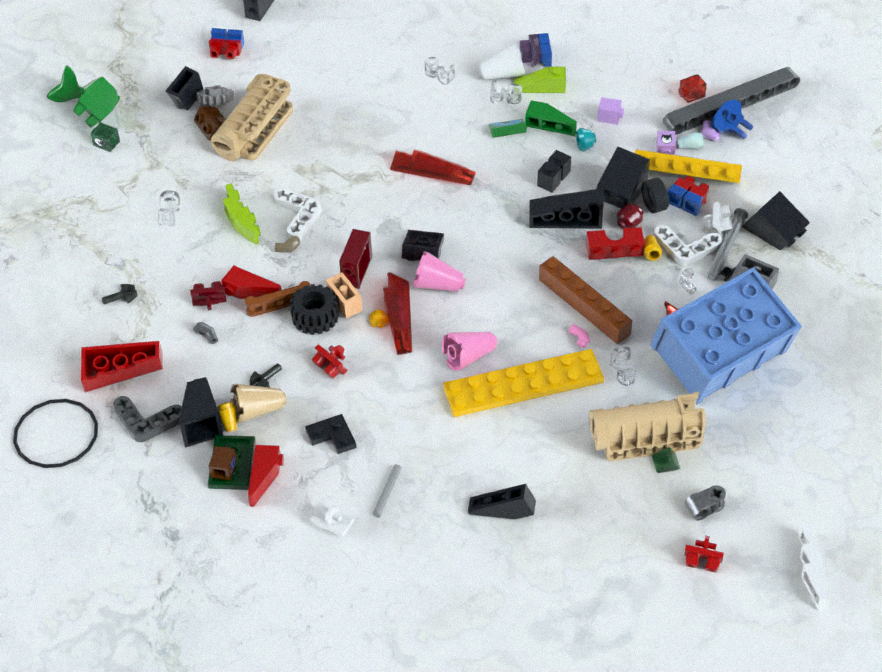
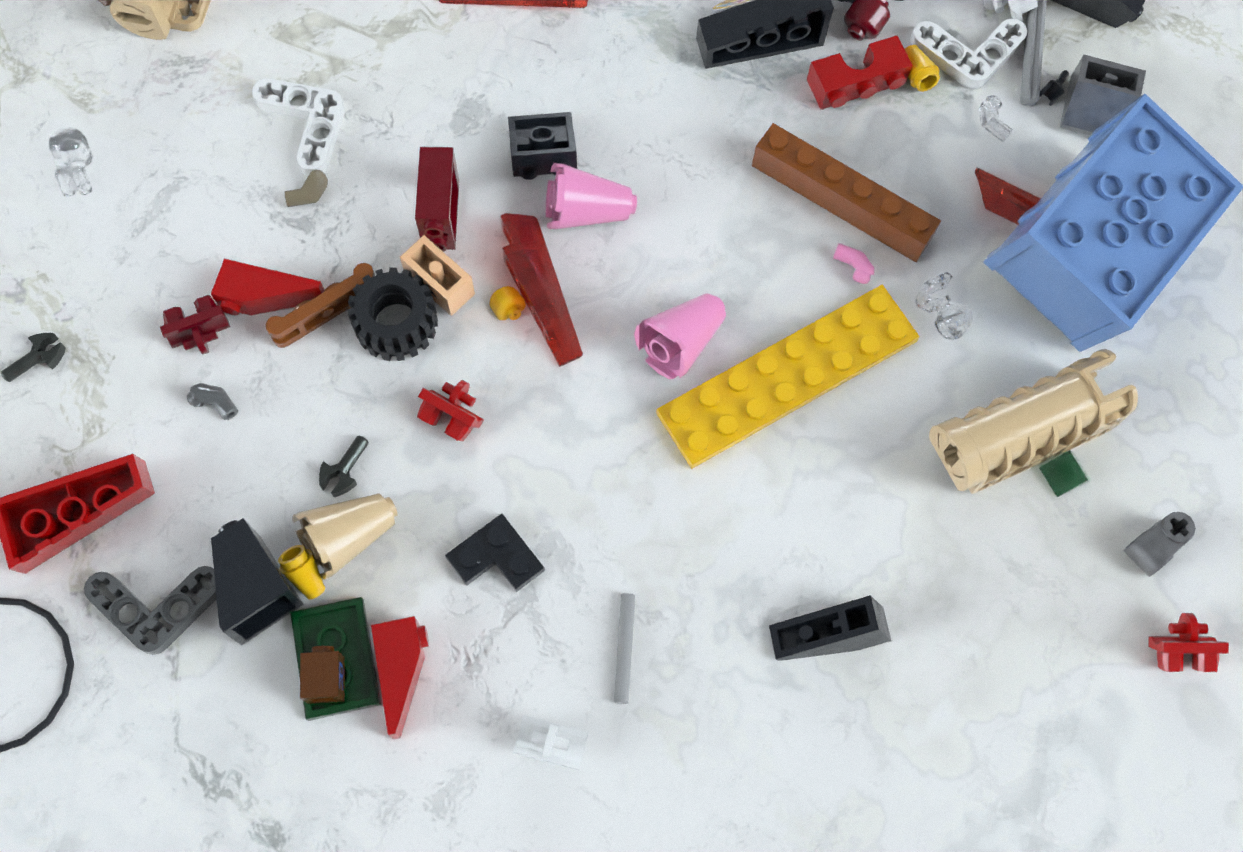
camera: 20 degrees left, 20 degrees up
lime slope [223,183,261,244] -> none

